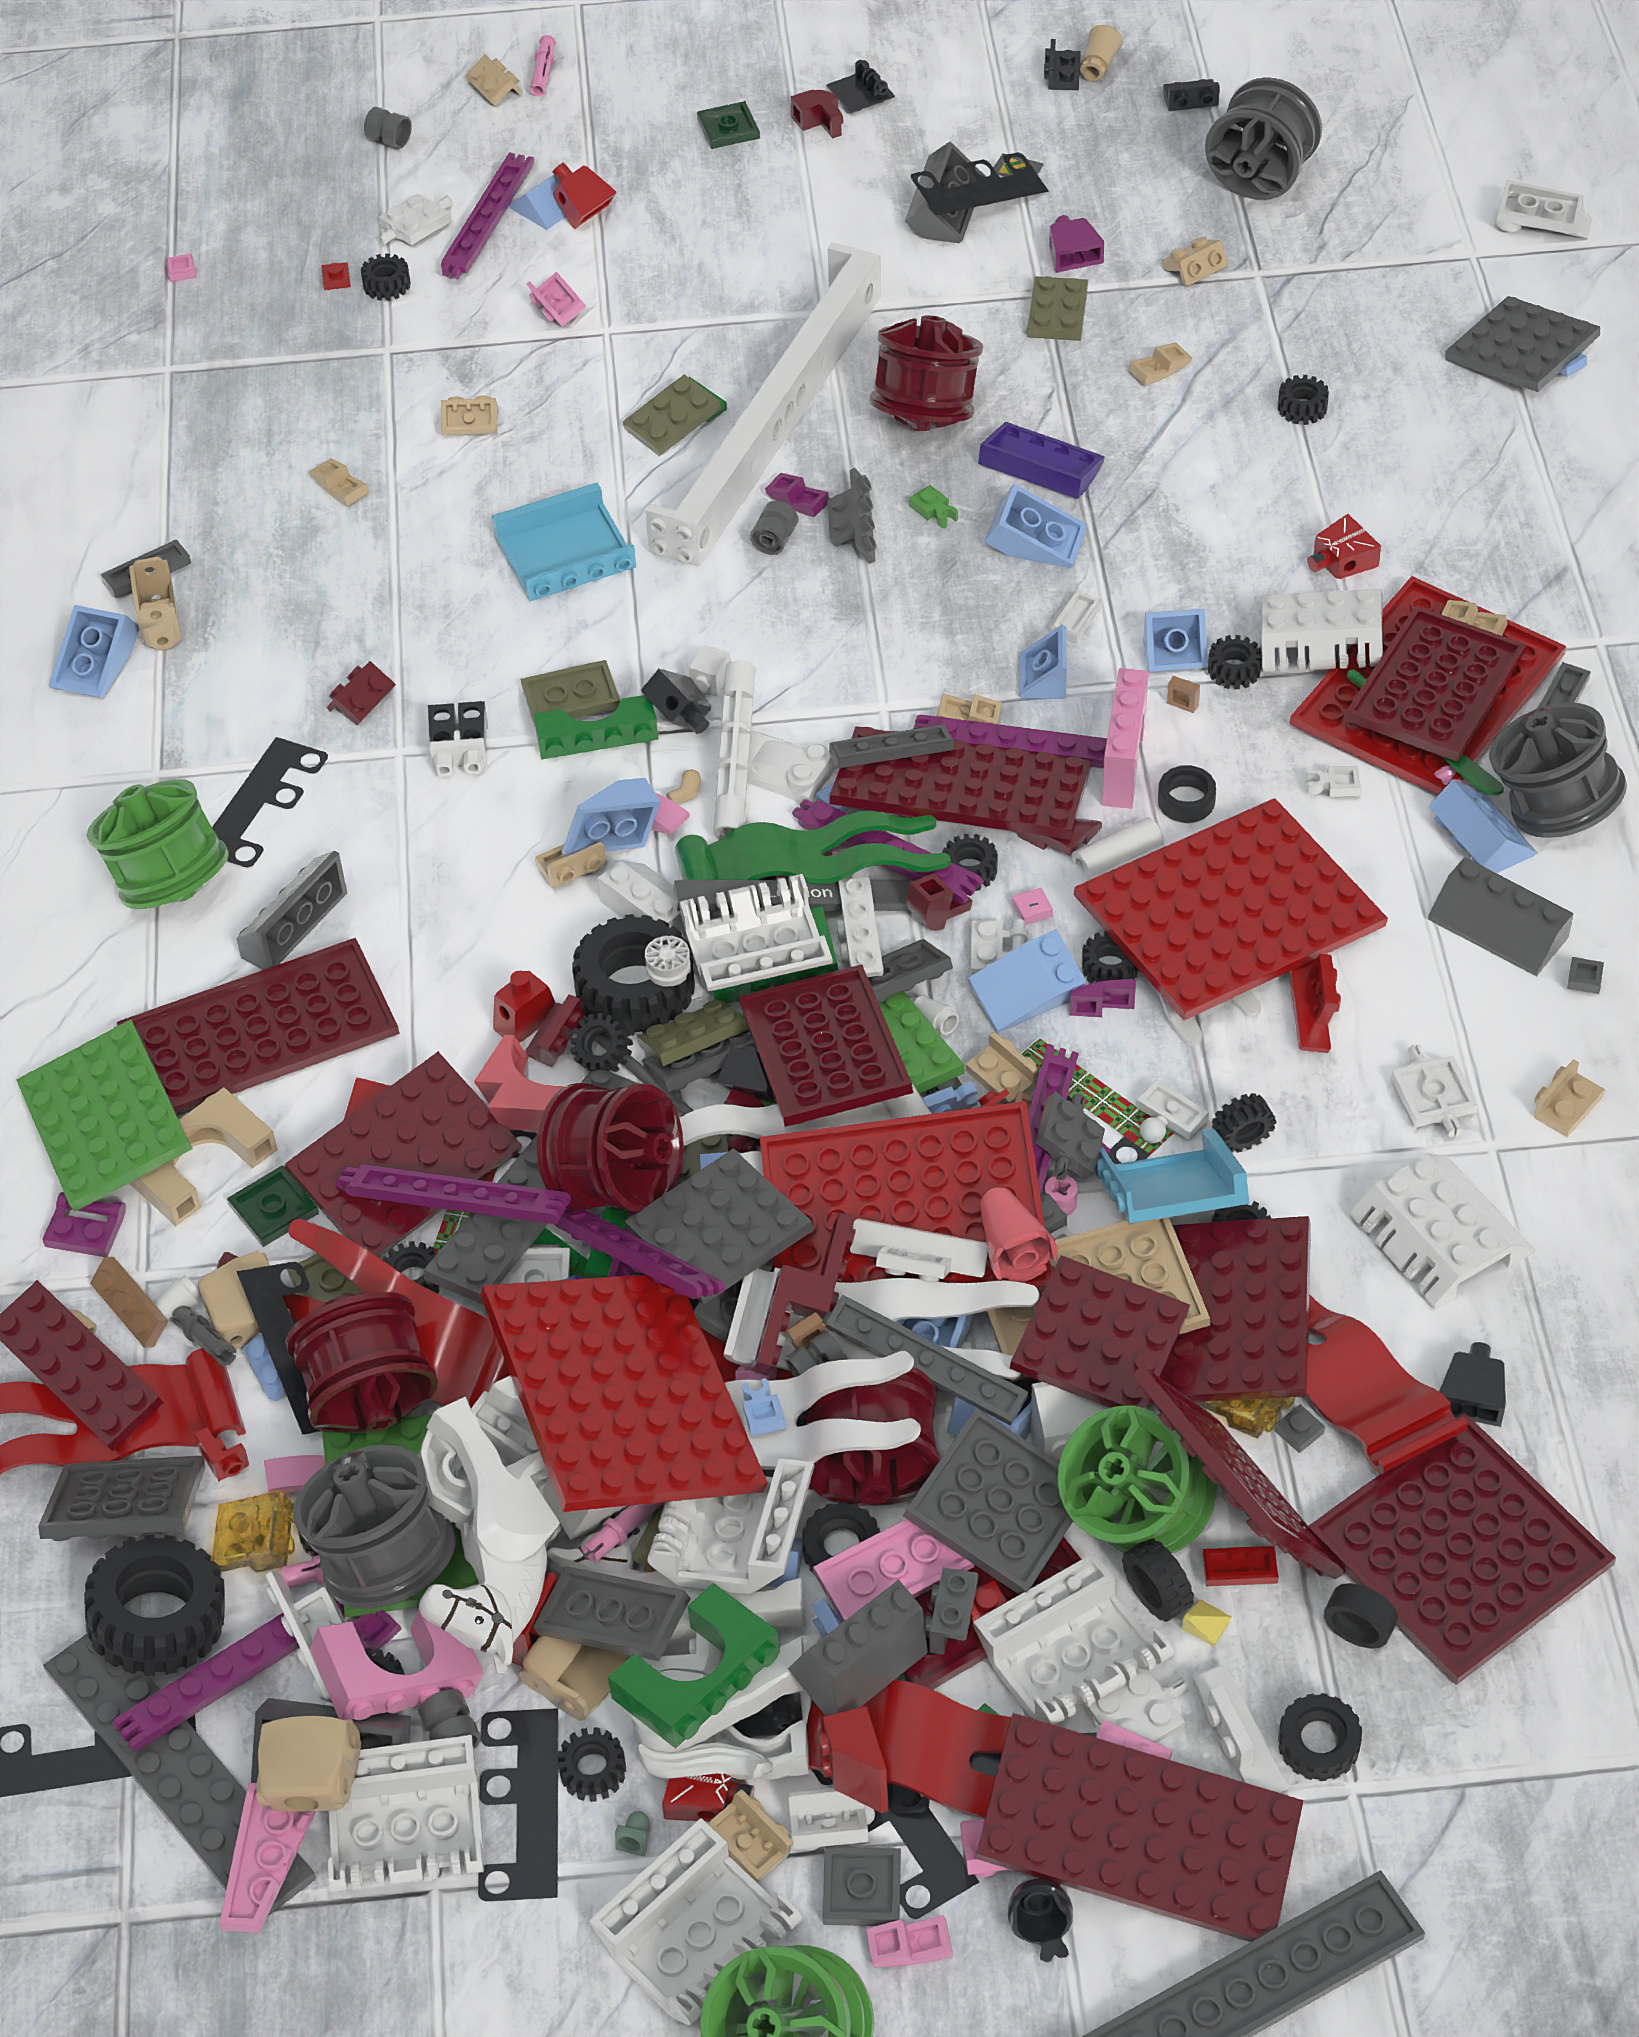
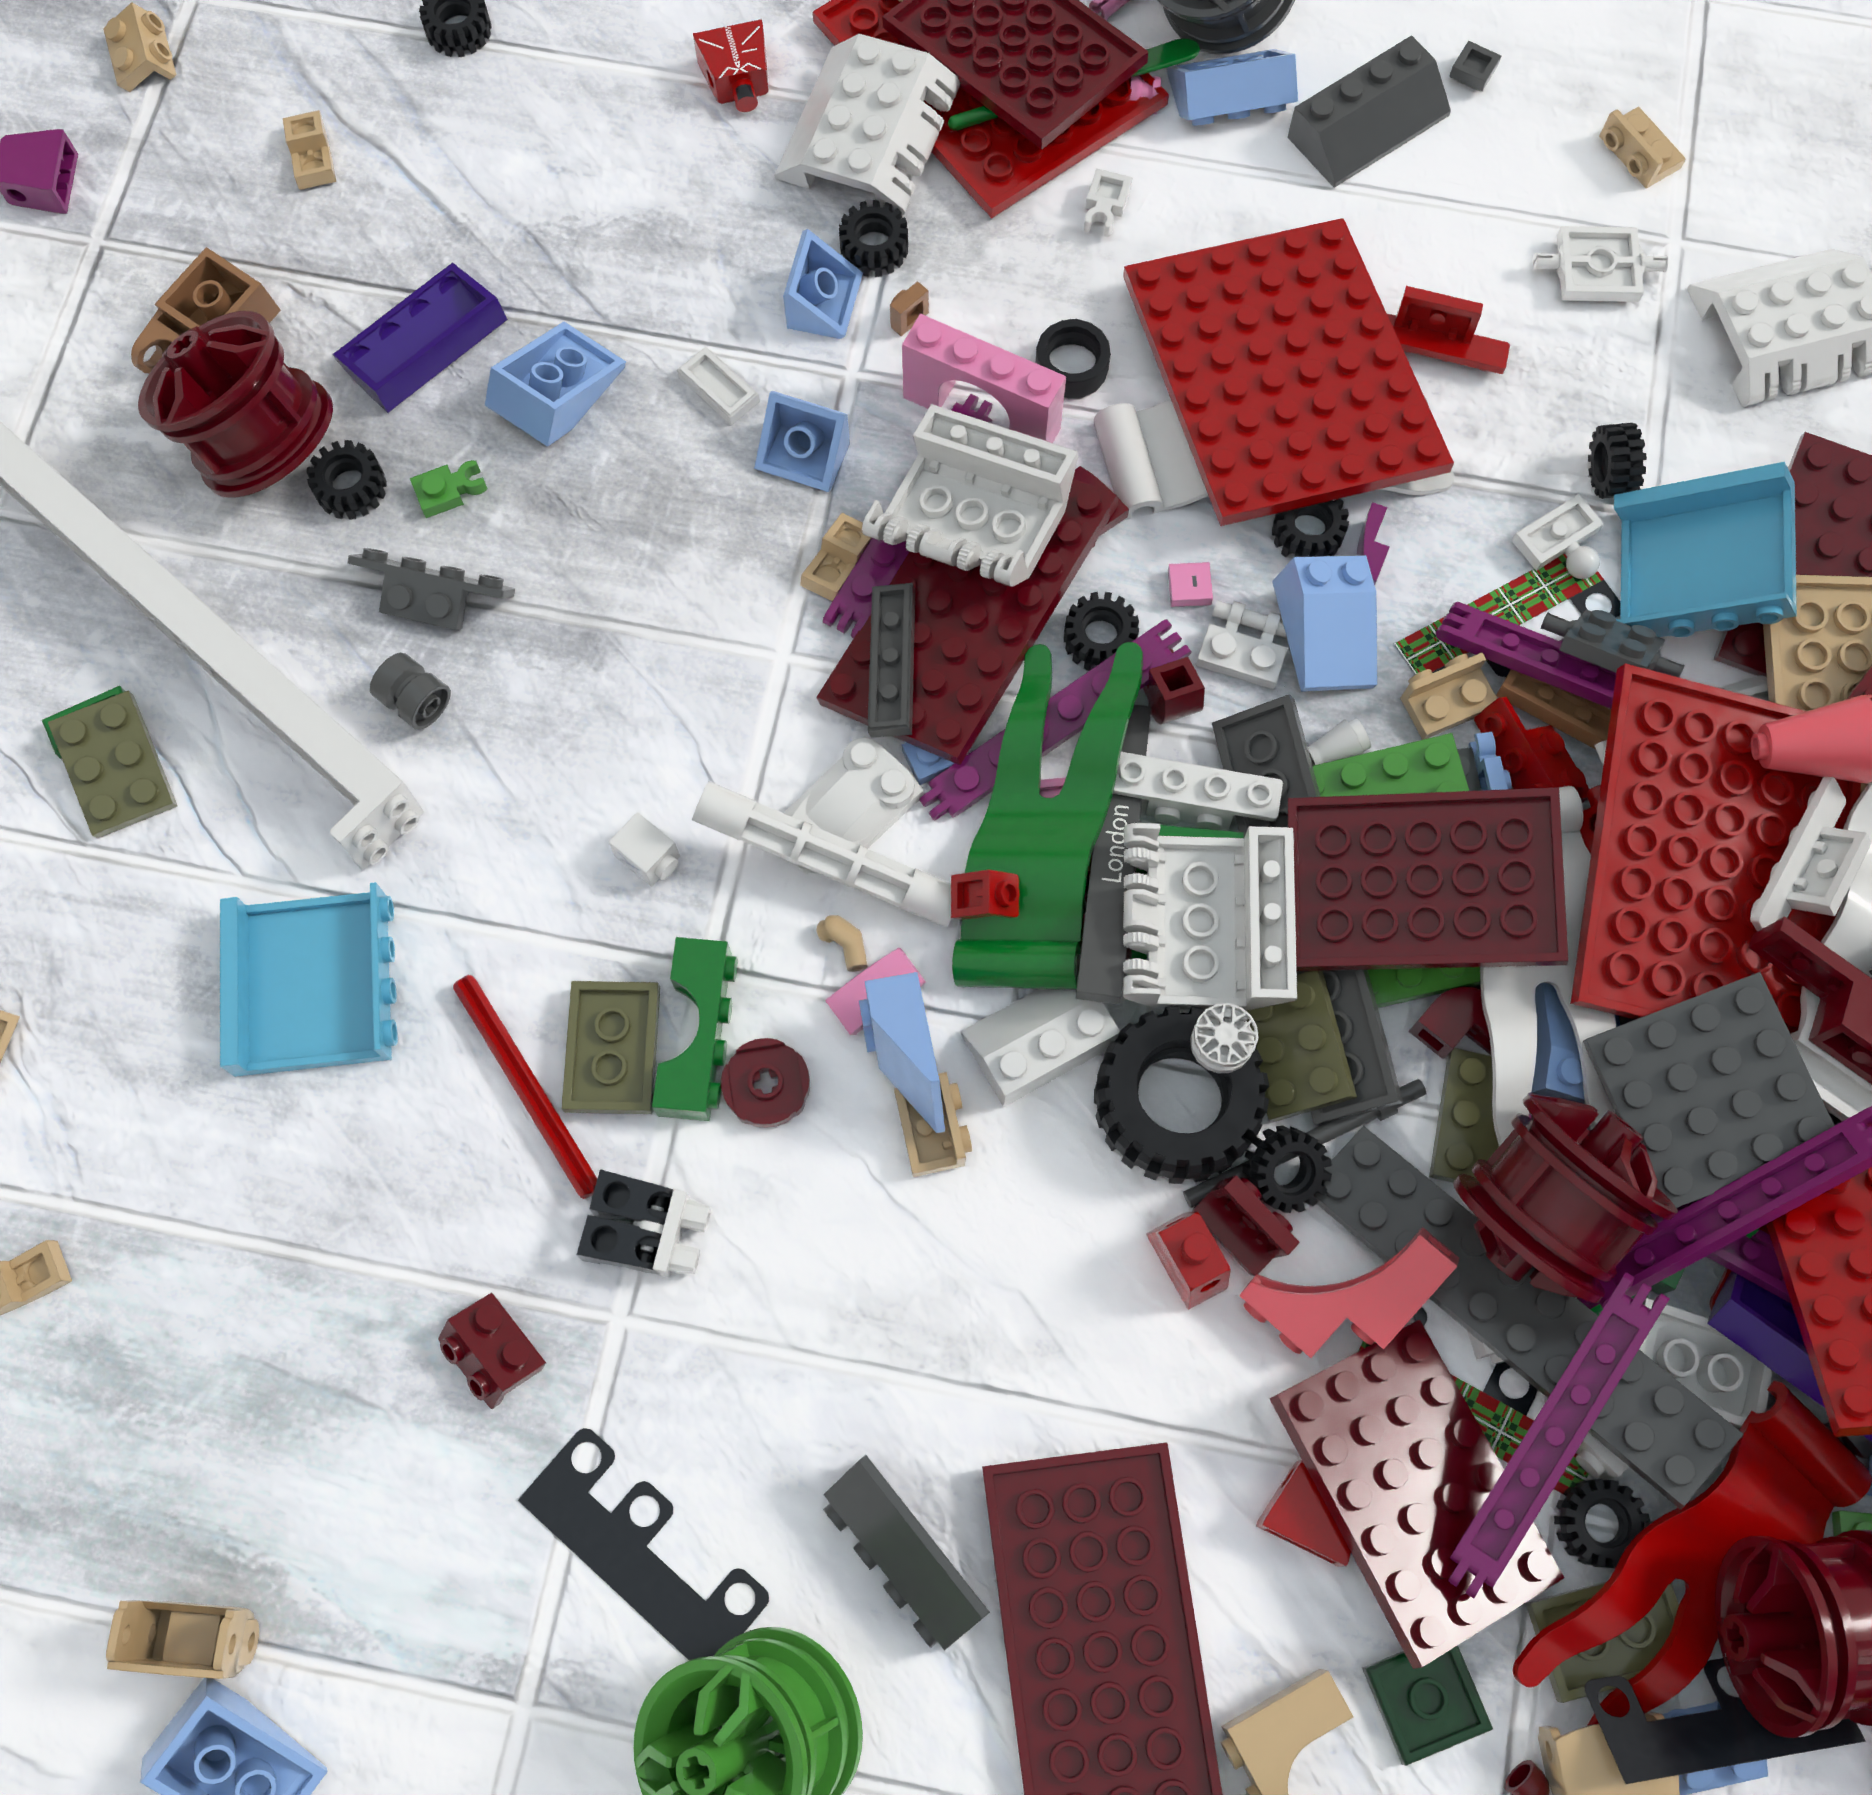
camera: 75 degrees left, 20 degrees up
dark grey plate [100,539,191,599] -> none
black torso [641,668,711,734] -> none
black slope [717,1046,776,1104] -> none
magenta slope [765,473,830,517] -> none
olive plate [1027,276,1088,341] -> none
none -> medium nougat brick [131,247,281,373]
none -> black tyre [306,440,387,520]
none -> red axle [453,975,597,1199]
none -> dark red plate [721,1038,810,1128]
none -> white slope [862,404,1078,587]
none -> red bracket [951,870,1019,920]

